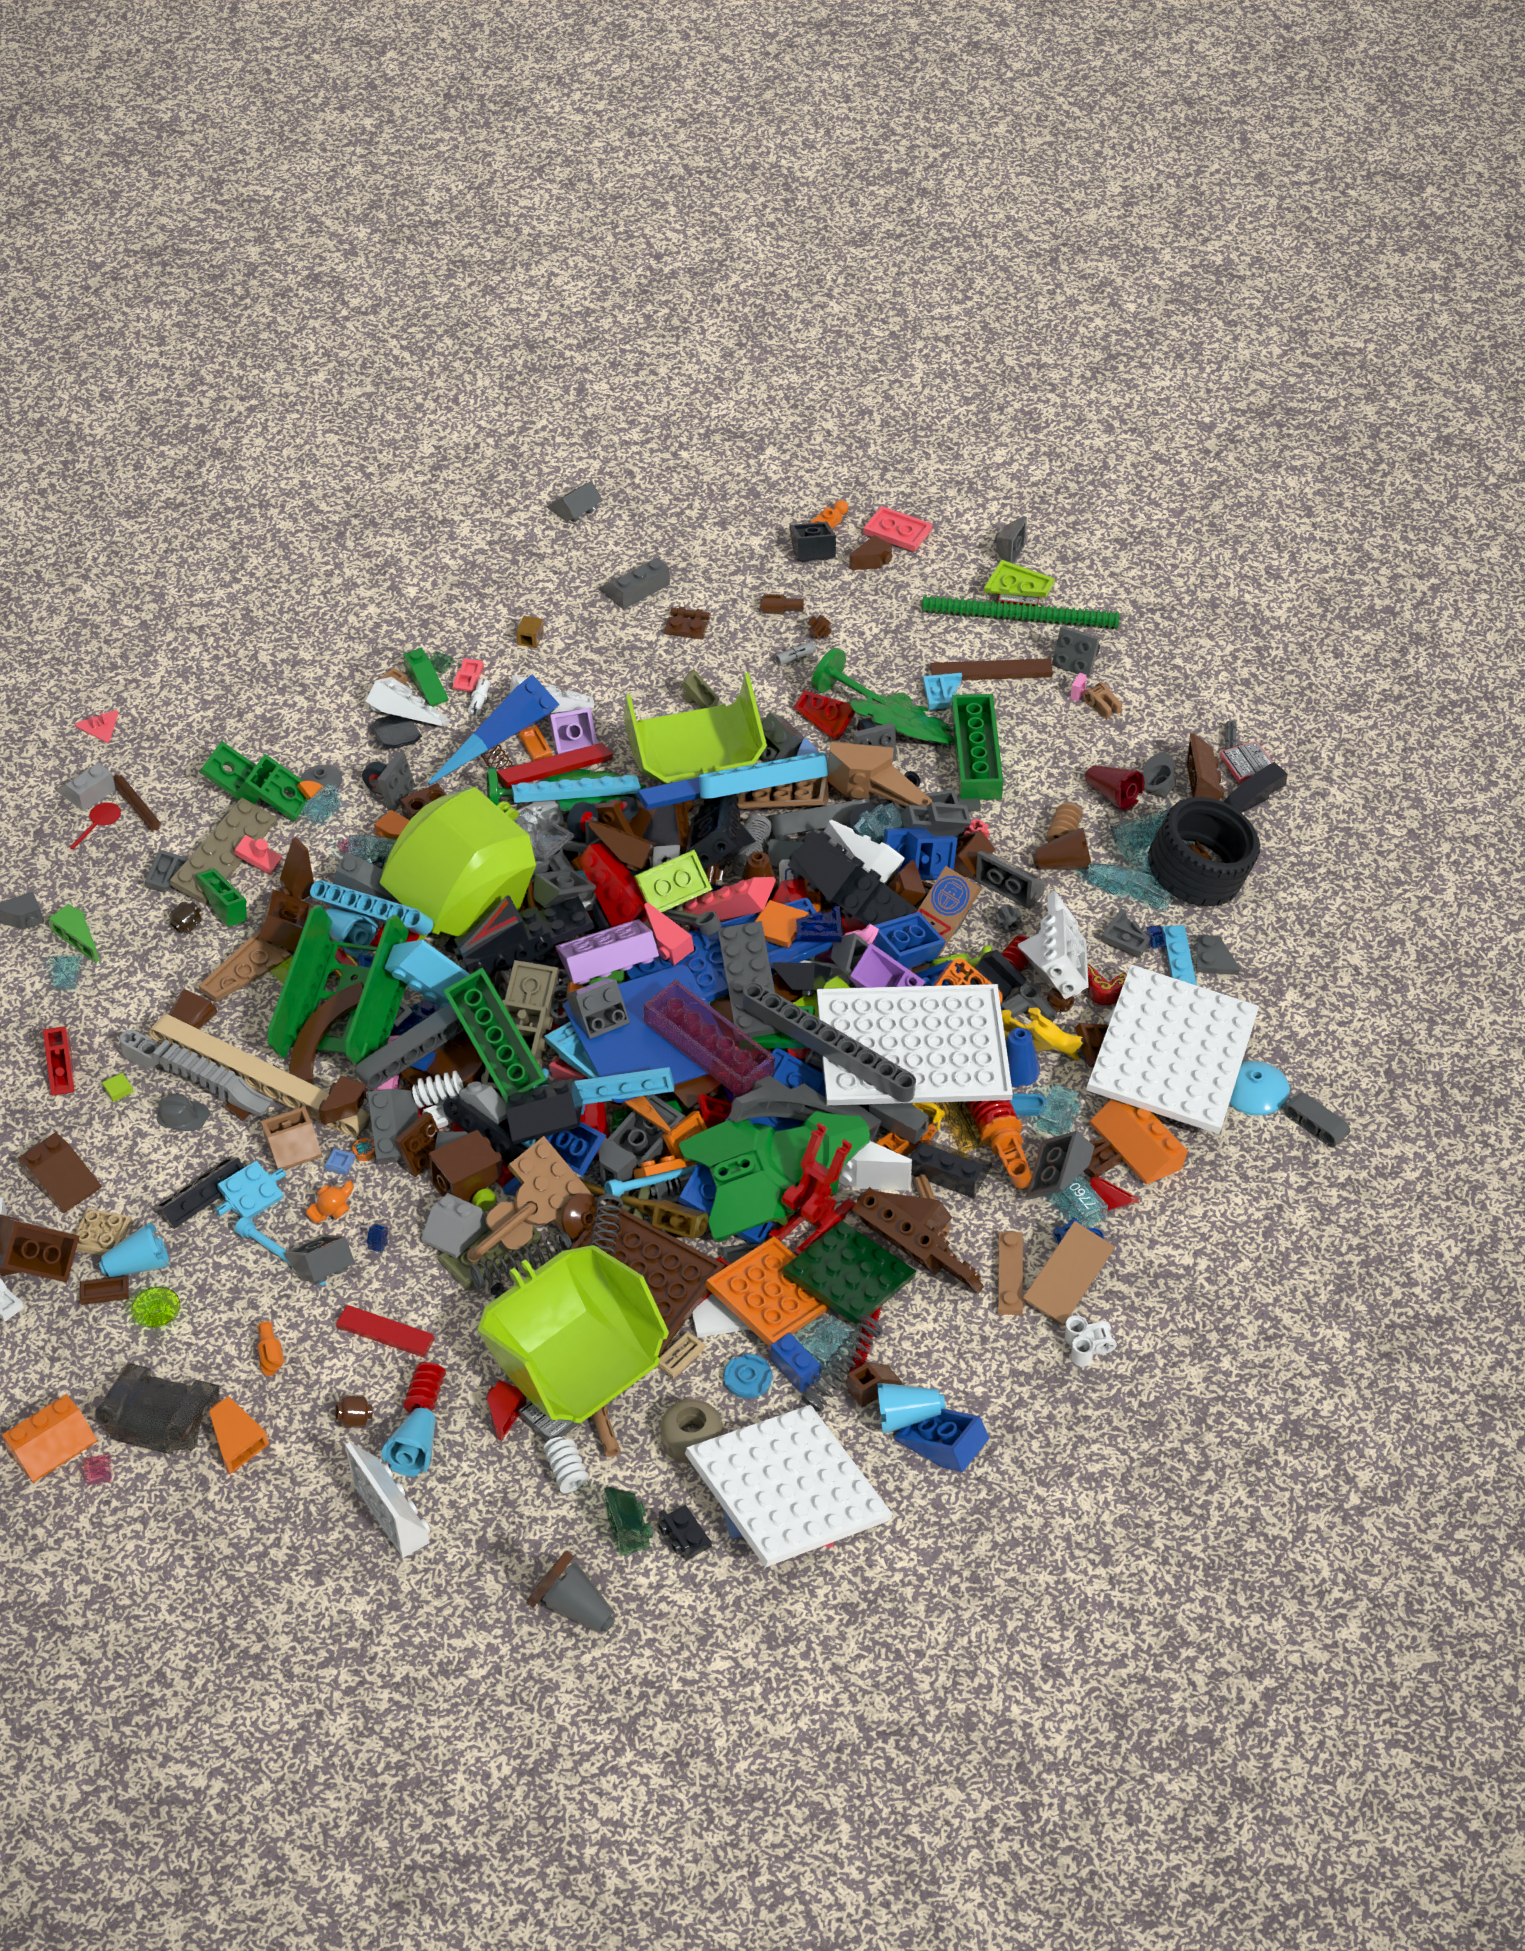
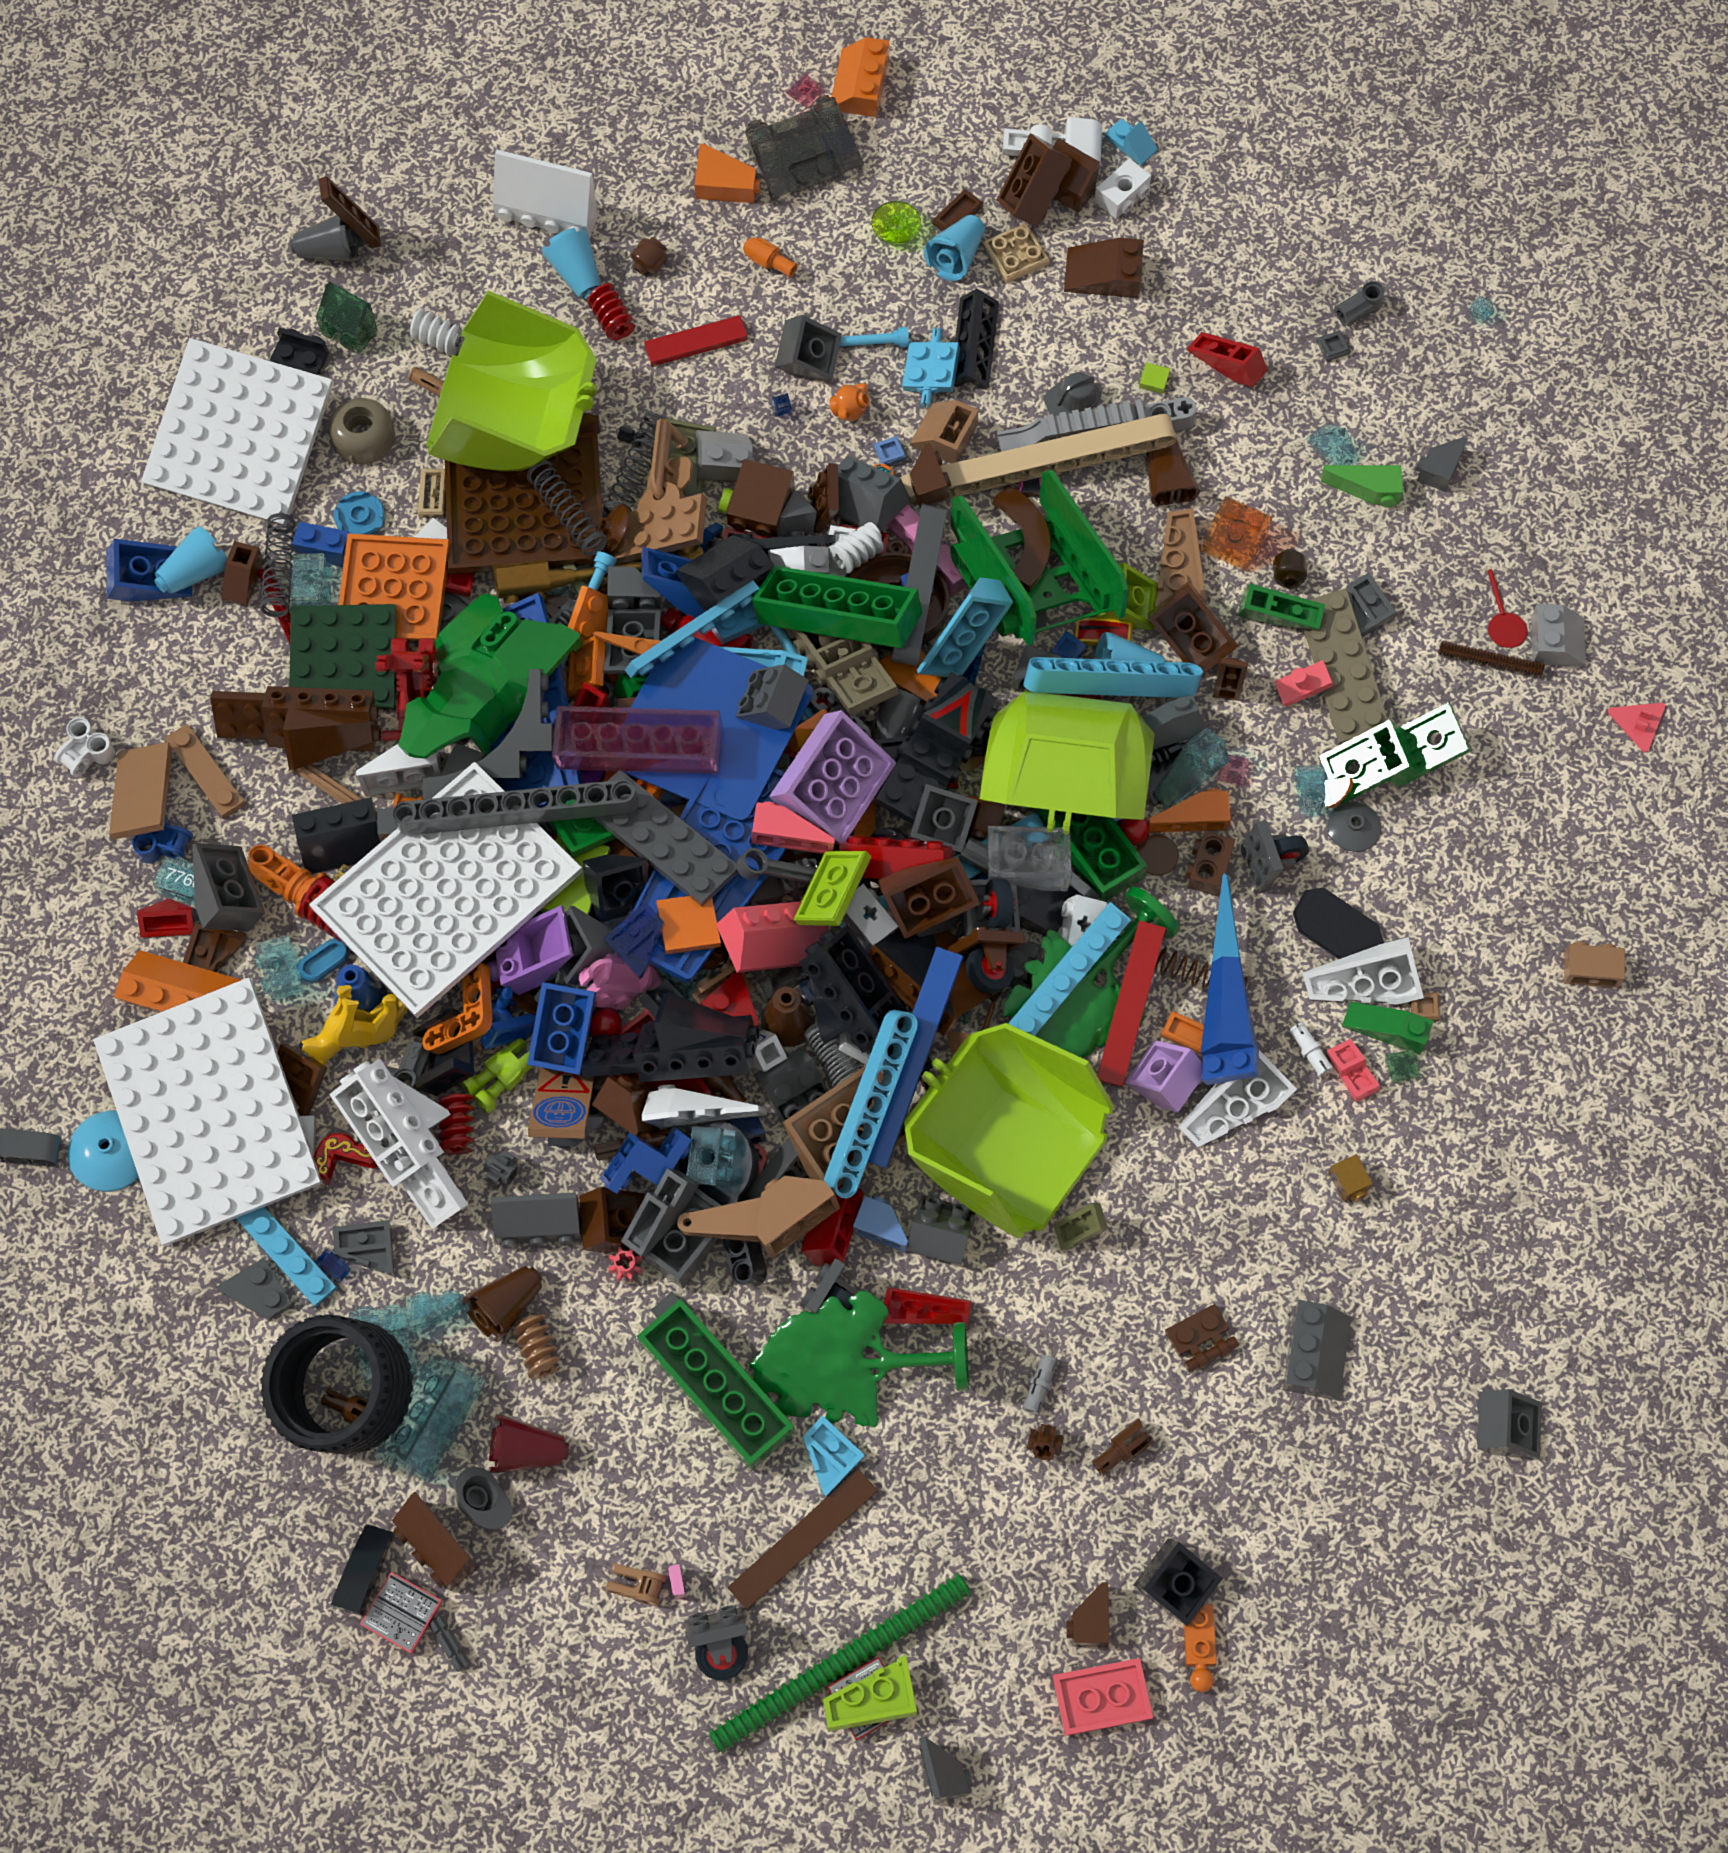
camera: 140 degrees right, 20 degrees up
none -> clear orange slope [1201,496,1272,572]
none -> medium nougat brick [1564,942,1625,988]

